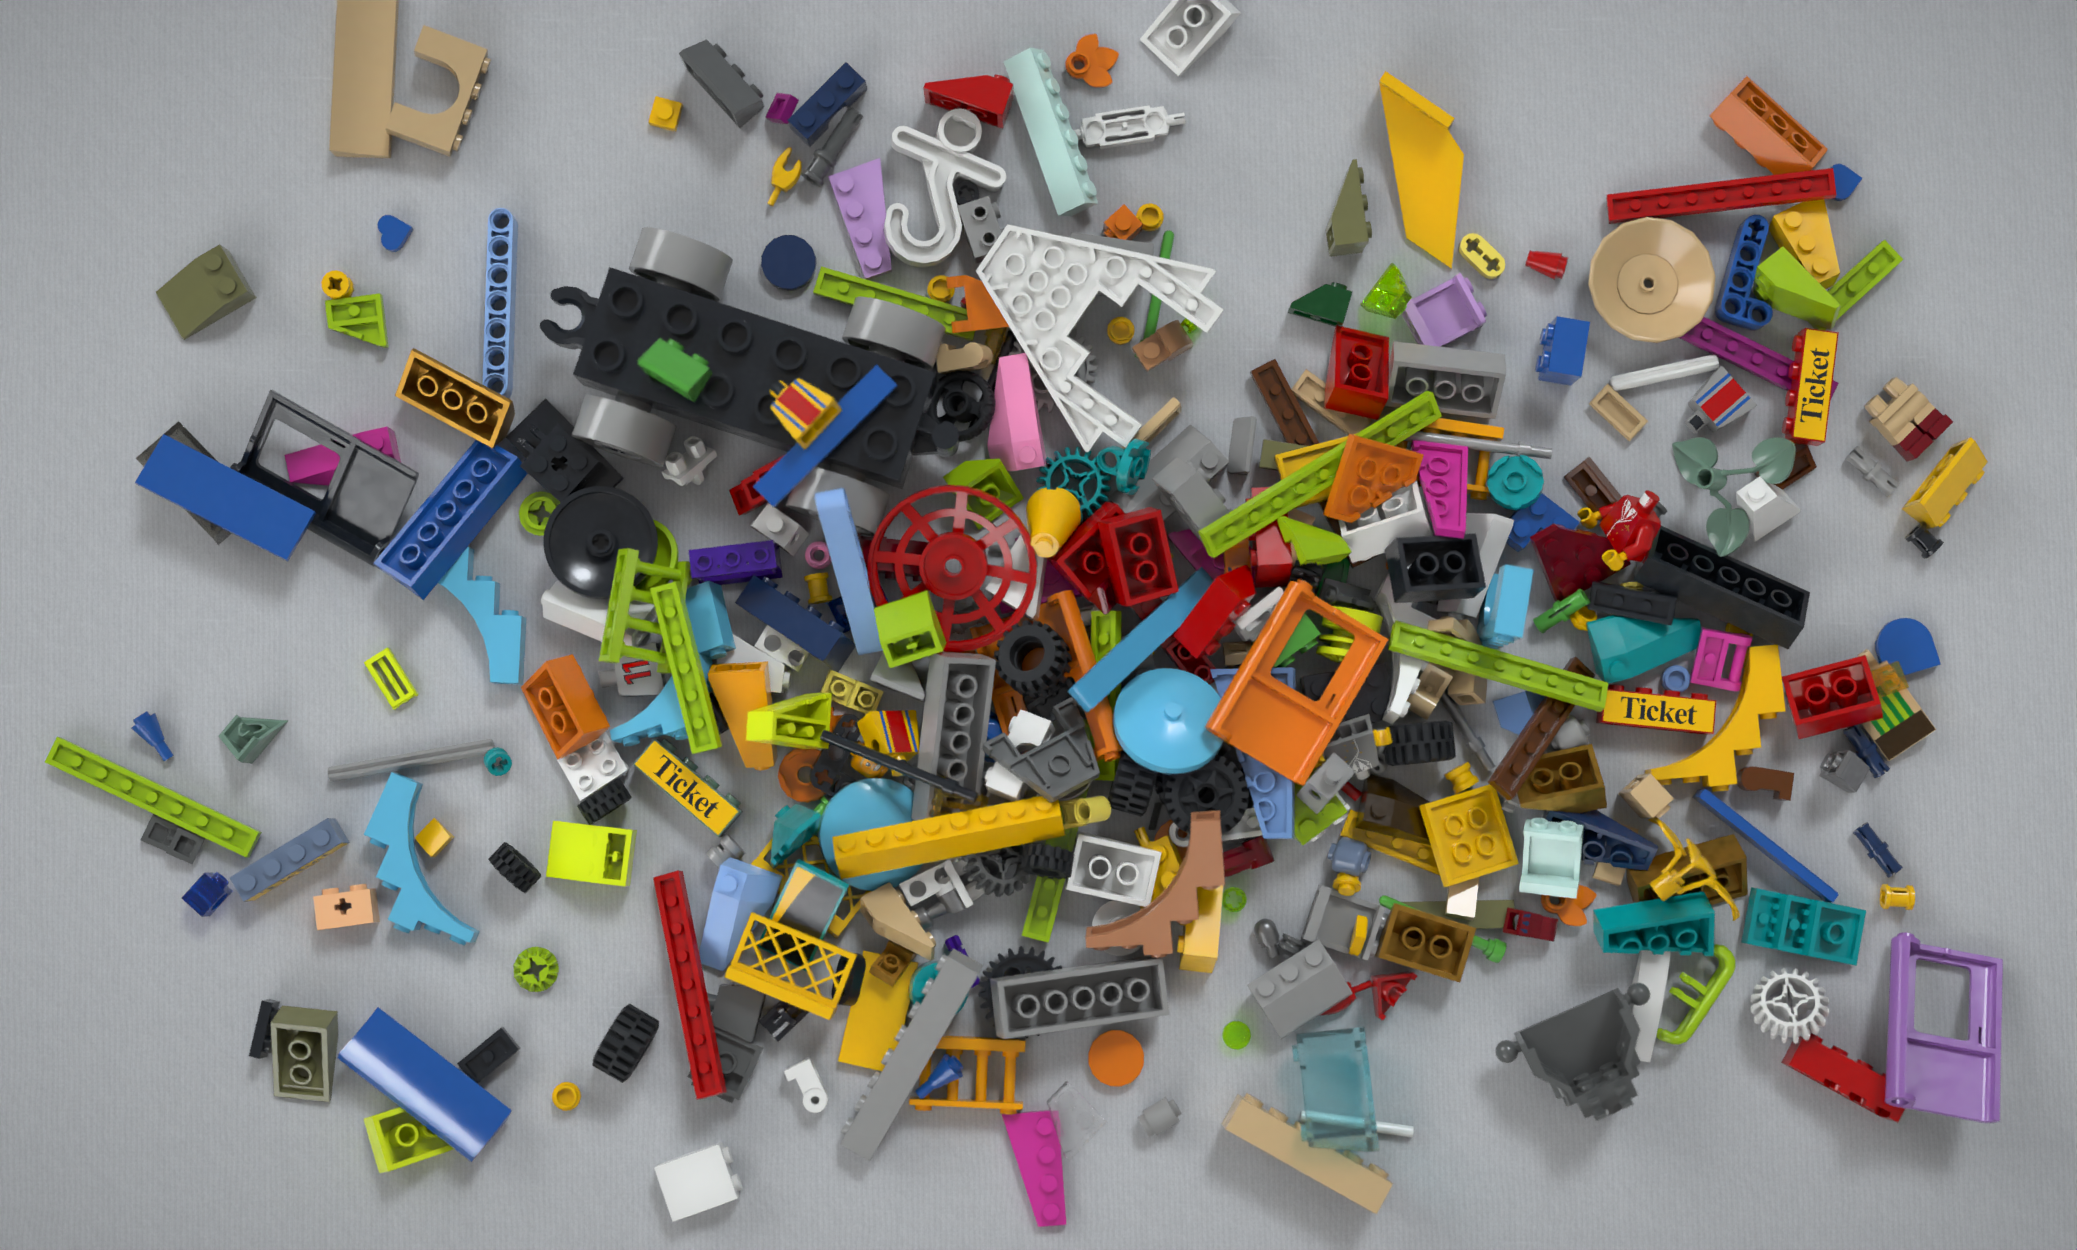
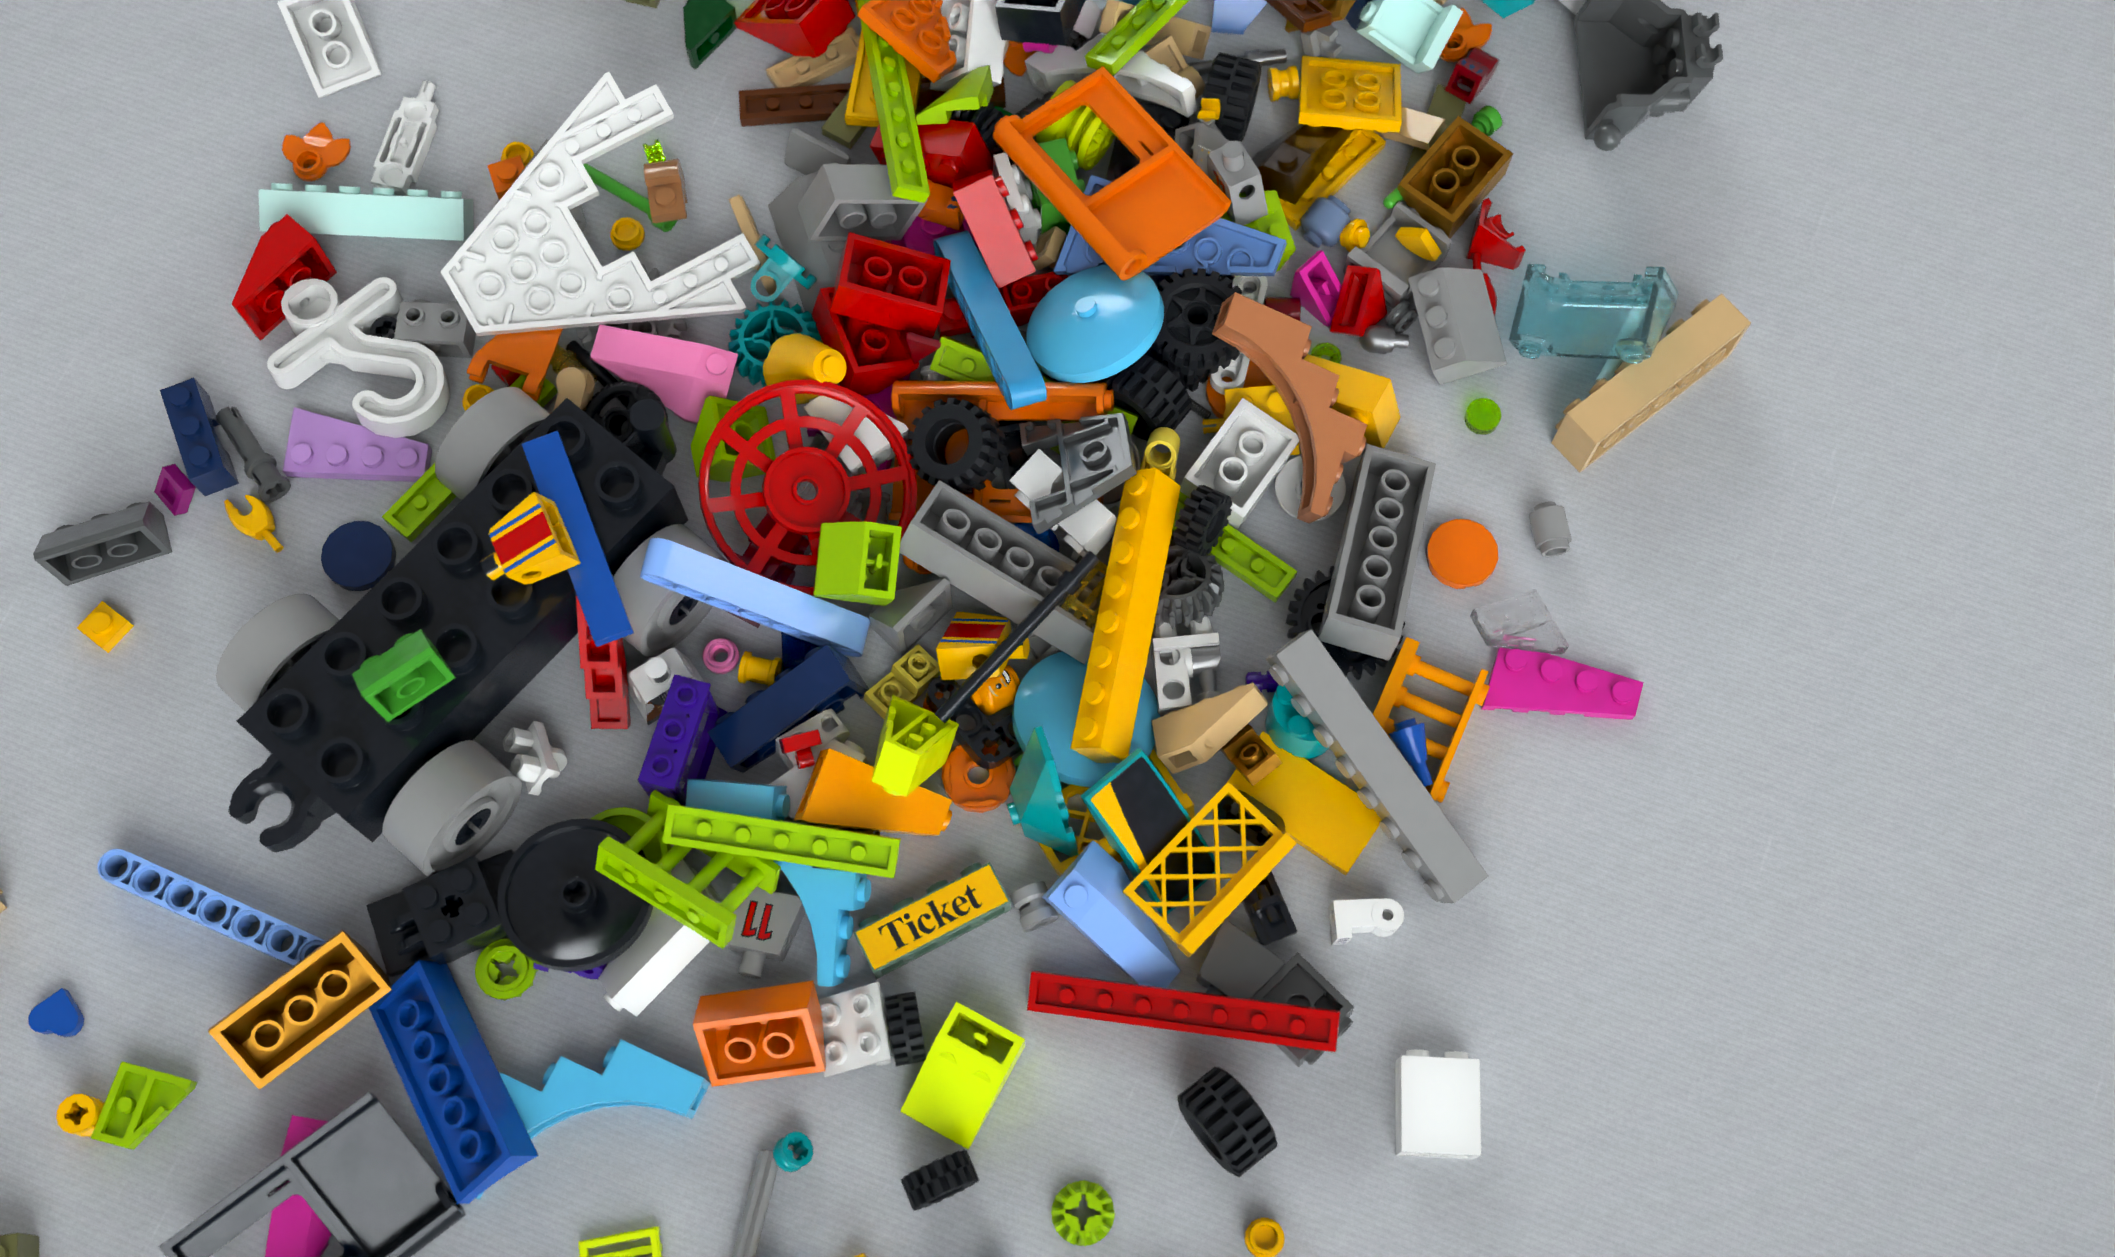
camera: 65 degrees left, 15 degrees down
none -> red tile [779,729,822,769]
none -> dark pink slope [1290,250,1342,327]
none -> red slope [1330,265,1387,337]

